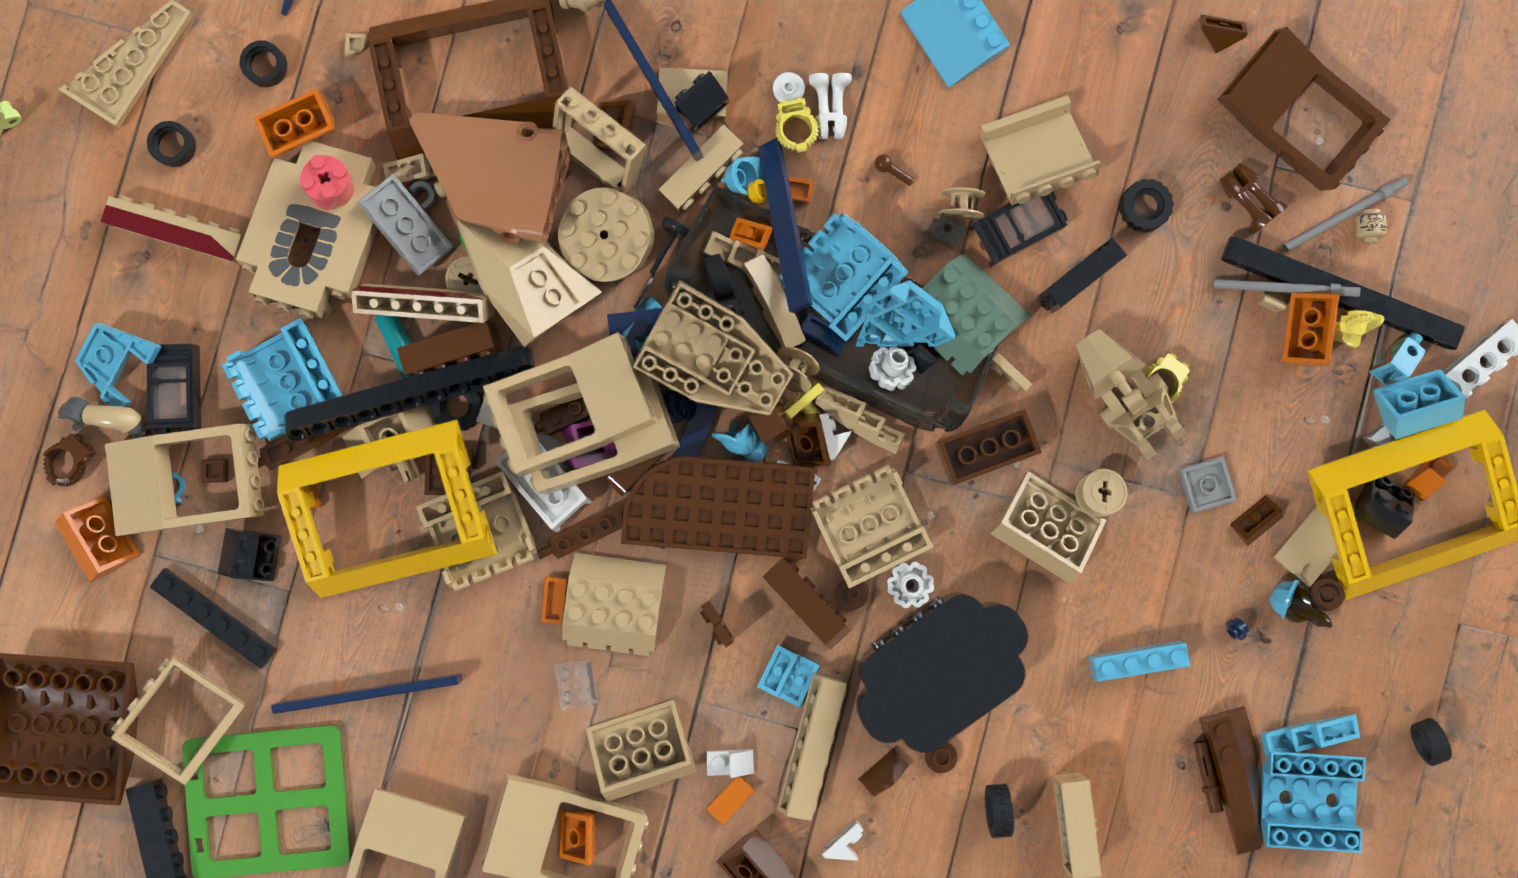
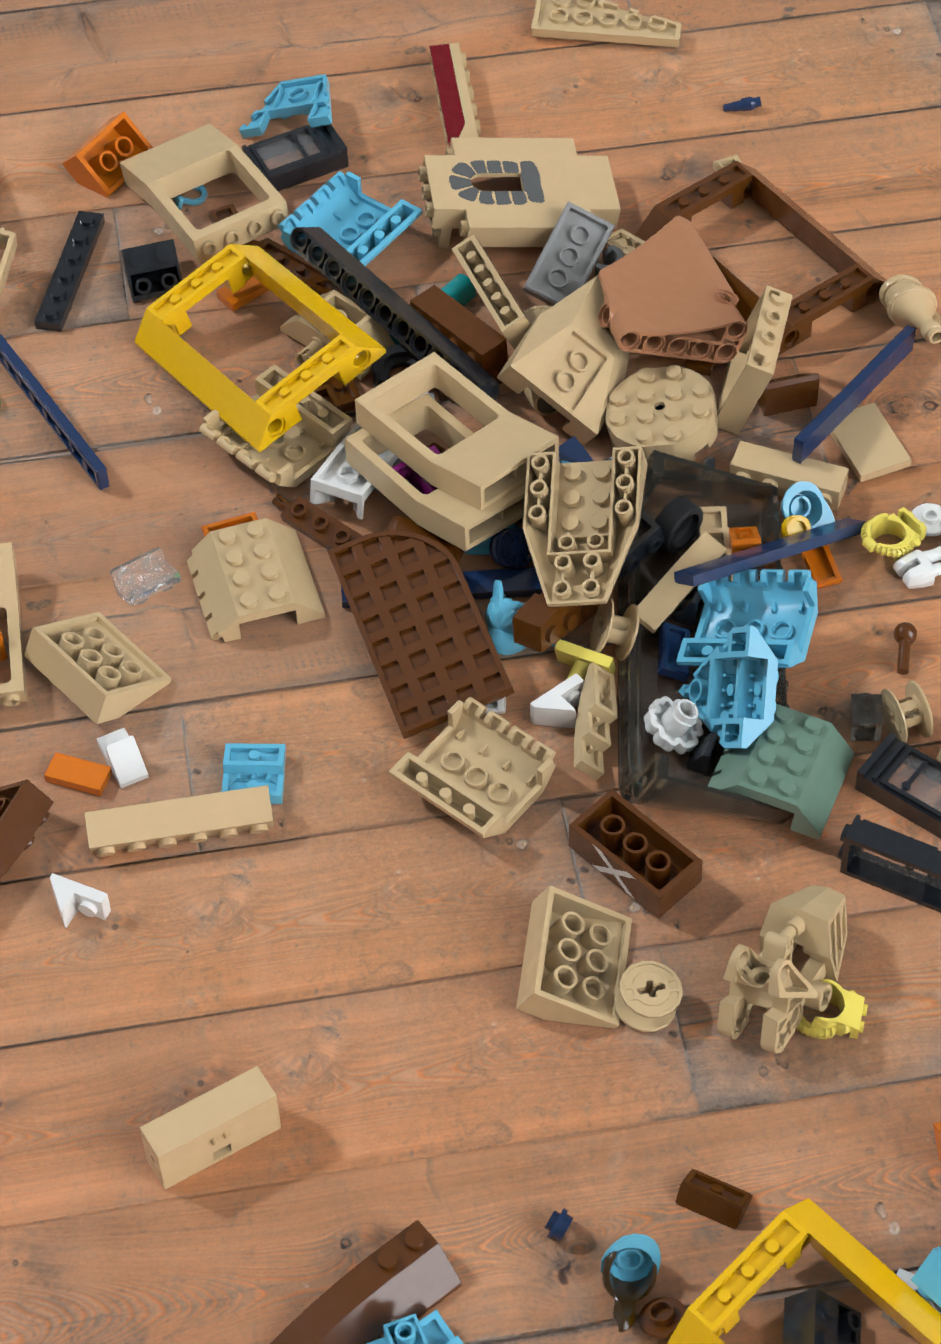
camera: 65 degrees right, 35 degrees down
reddish brown piece [43,433,96,487] -> none
piece [57,397,148,439] -> none
black tyre [147,121,196,167] -> none
black tyre [239,40,287,87] -> none
orange slope [253,88,335,159] -> none
coral brick [300,155,354,210] -> none
black slope [674,71,729,133] -> none
reddish brown plate [700,600,735,647] -> none
reddish brown wedge [762,558,851,649] -> none
reddish brown slope [787,413,831,466] -> none
reddish brown piece [836,580,869,610] -> none
black brick [856,592,1028,753] -> none
reddish brown slope [858,748,908,797] -> none
white plant [886,562,934,608] -> none
reddish brown piece [925,742,958,773] -> none
black tyre [985,784,1014,838] -> none
tan plate [989,353,1032,393] -> none
medium azure brick [1088,640,1190,682] -> none
light grey tile [1178,456,1237,514] -> none
reddish brown pin [1193,740,1224,813] -> none
tan tile [1271,504,1337,587] -> none

